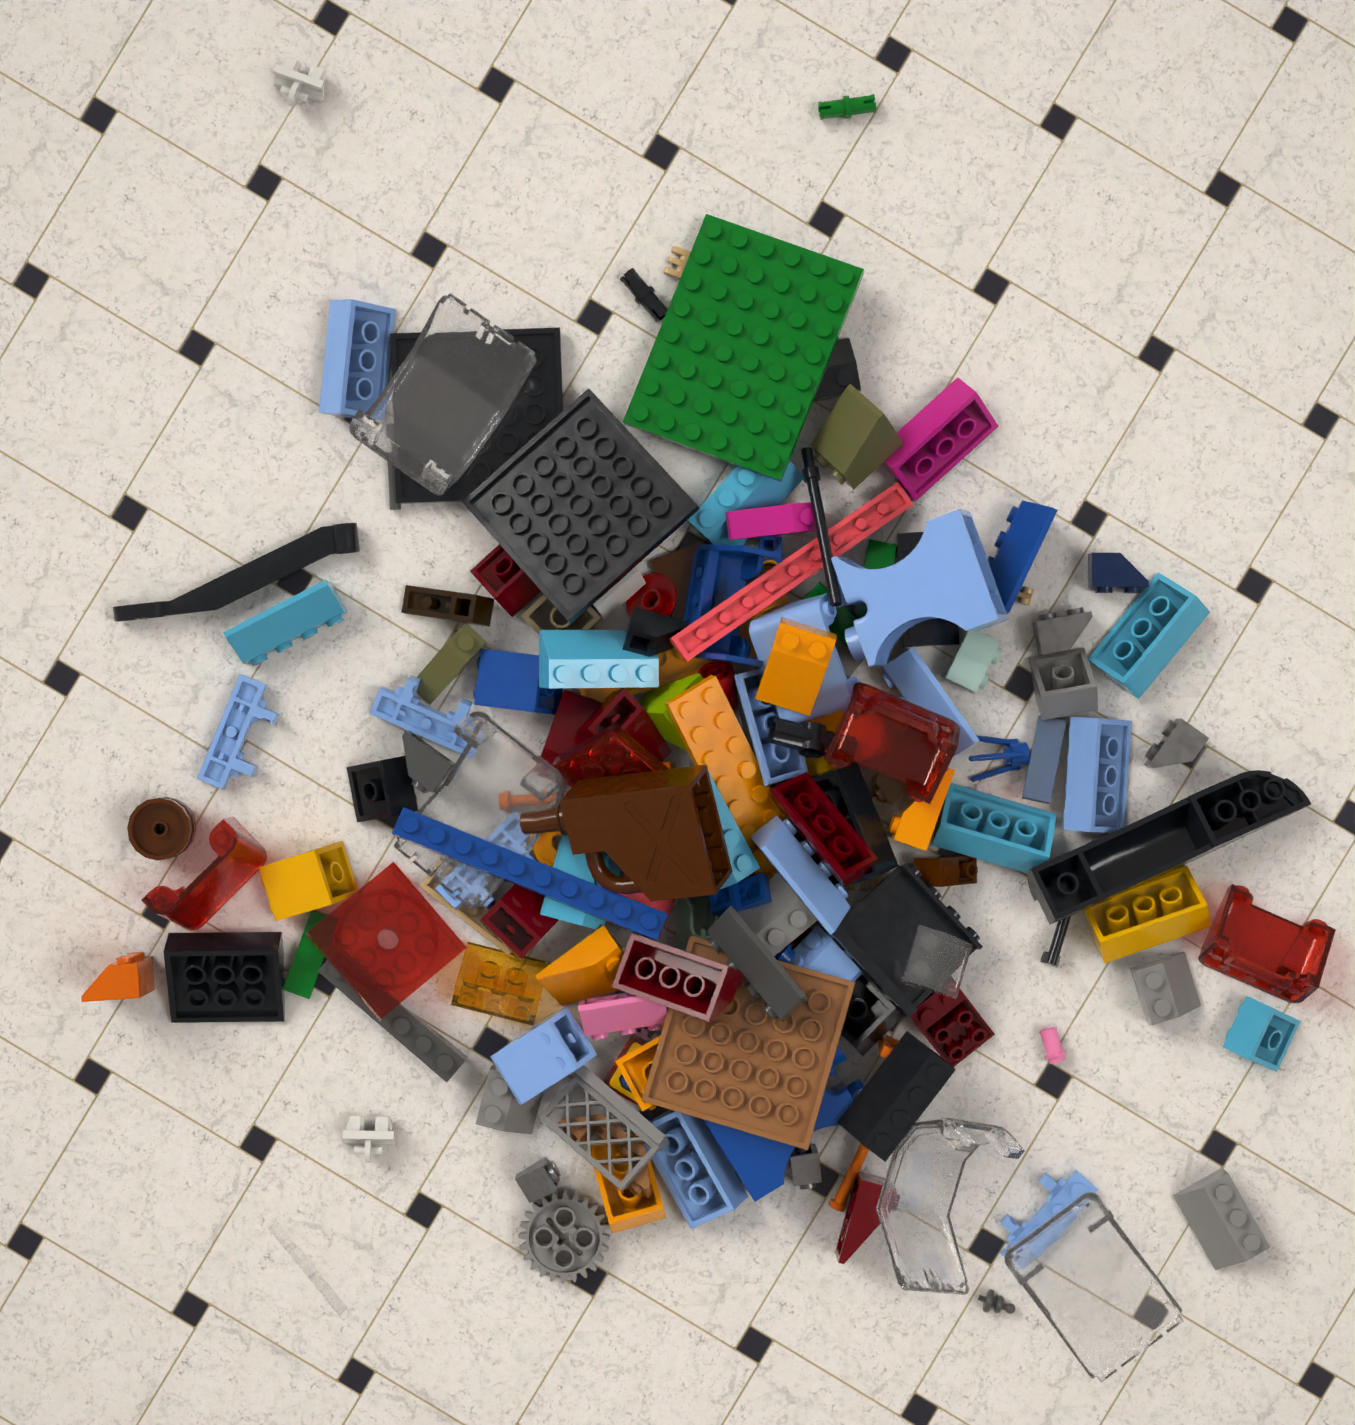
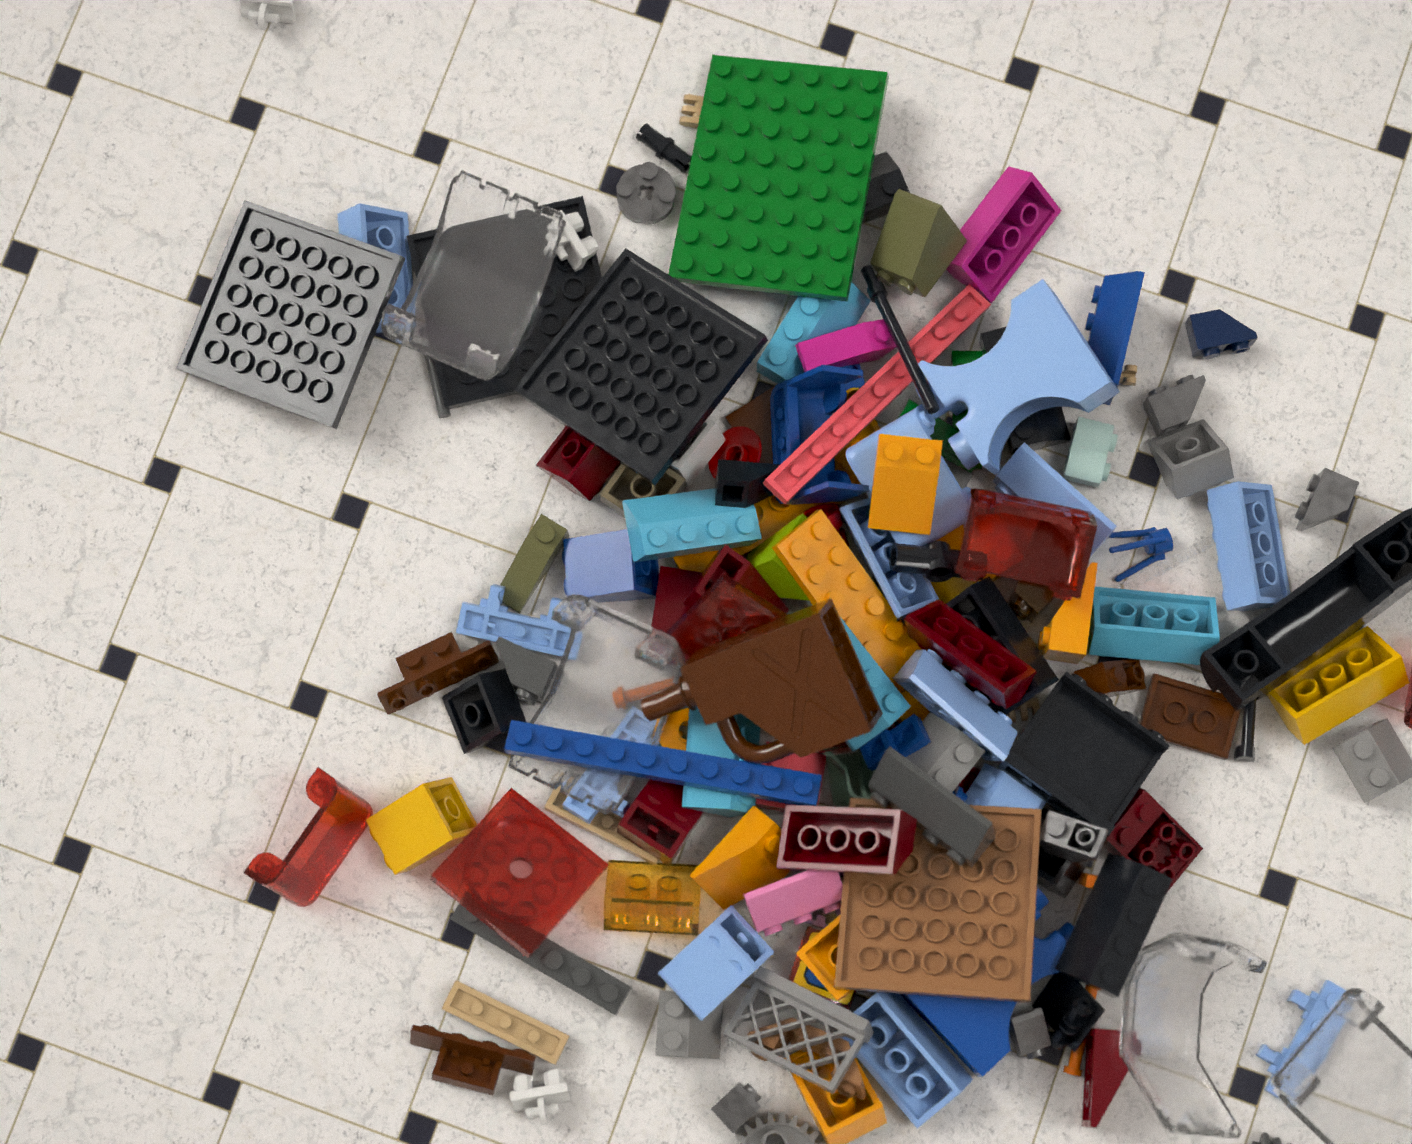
camera: 10 degrees left, 10 degrees down
orange slope [81,952,155,1002] -> none
black piece [113,523,360,622] -> none
reddish brown wheel [127,797,196,861] -> none
black slope [163,932,285,1023] -> none
light blue hinge [197,674,279,790] -> none
medium azure slope [223,580,347,666] -> none
green tile [283,910,339,999] -> none
dark brown slope [401,585,494,627] -> none
clear slope [901,925,973,999] -> none
sand blue tile [1022,715,1066,804] -> none
bright pink pin [1039,1026,1067,1064] -> none
medium azure slope [1088,572,1210,699] -> none
none -> plate [176,200,405,430]
none -> reddish brown bracket [377,632,499,714]
none -> reddish brown bracket [410,1025,536,1096]
none -> tan plate [442,980,570,1065]
none -> white hips [544,210,599,271]
none -> flat silver plate [616,162,676,224]
none -> black hinge [1032,972,1105,1052]
none -> flat silver slope [1040,810,1109,862]
none -> reddish brown tile [1139,673,1241,760]

